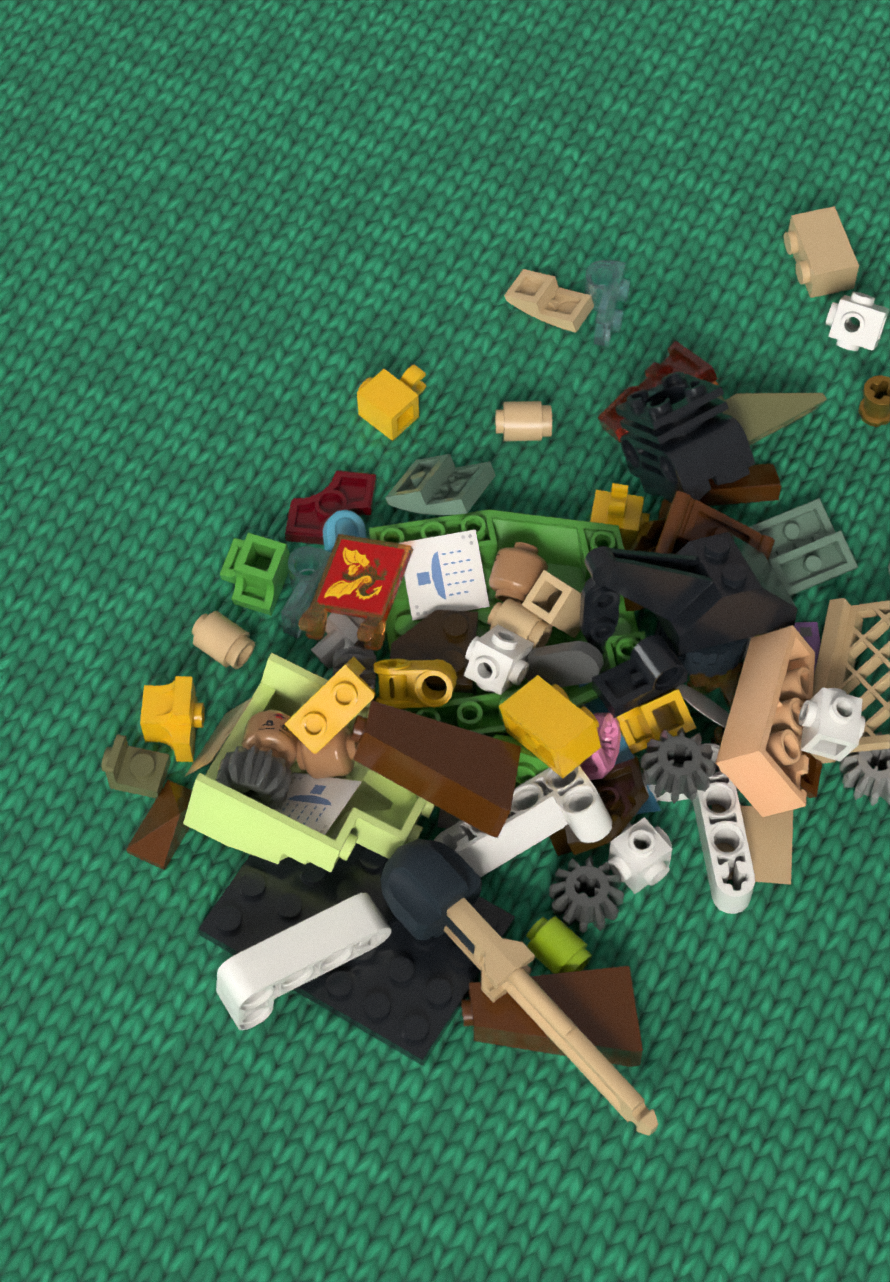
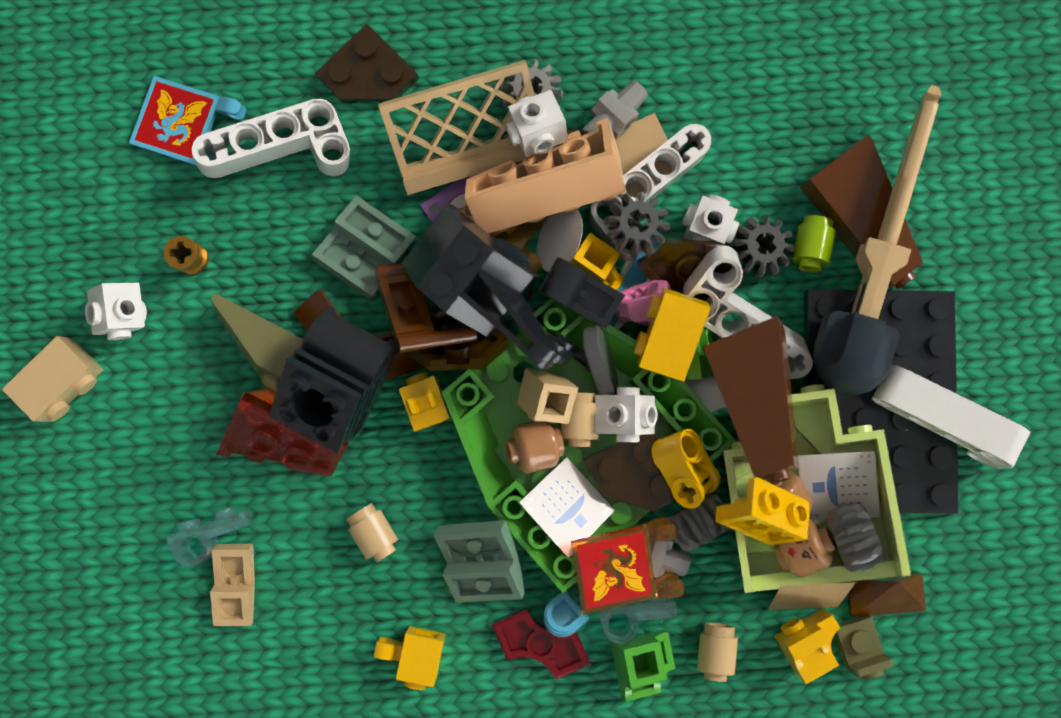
camera: 125 degrees left, 25 degrees up
none -> light grey axle [581,80,648,139]

